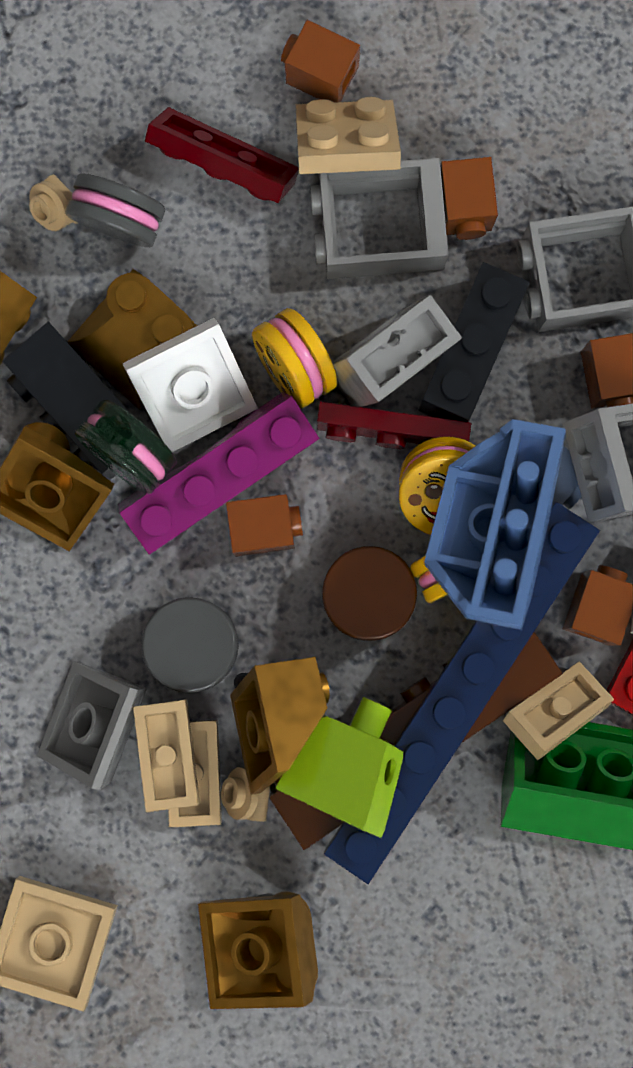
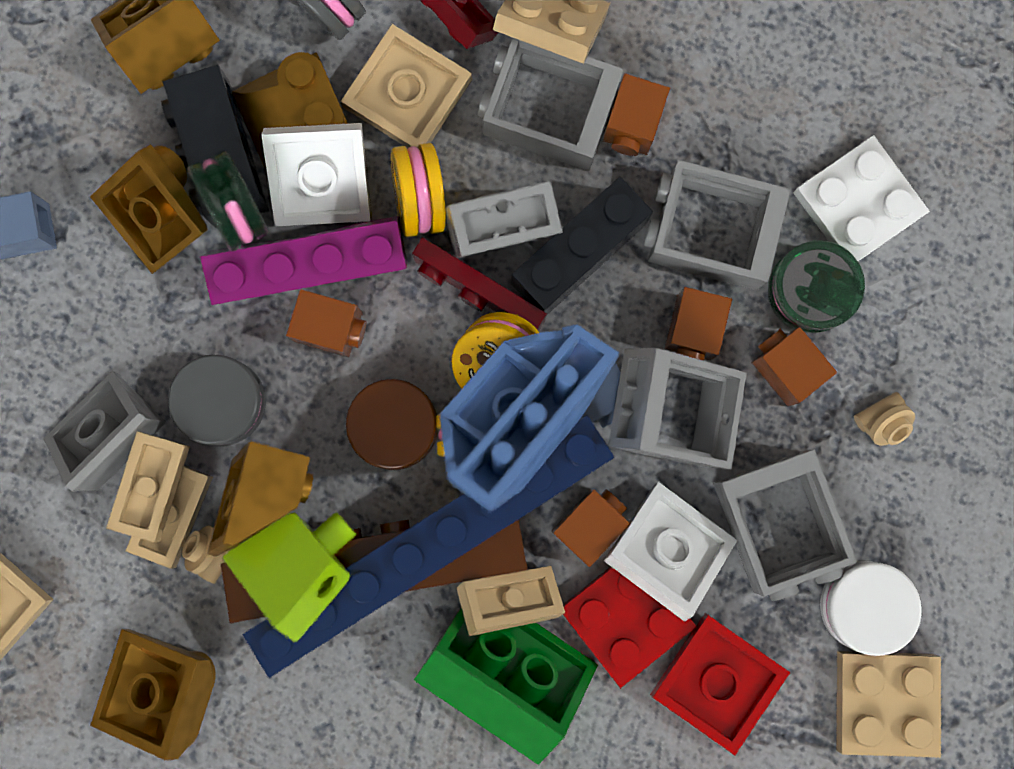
camera: 20 degrees right, 0 degrees up
none -> tan plate [340,24,472,148]

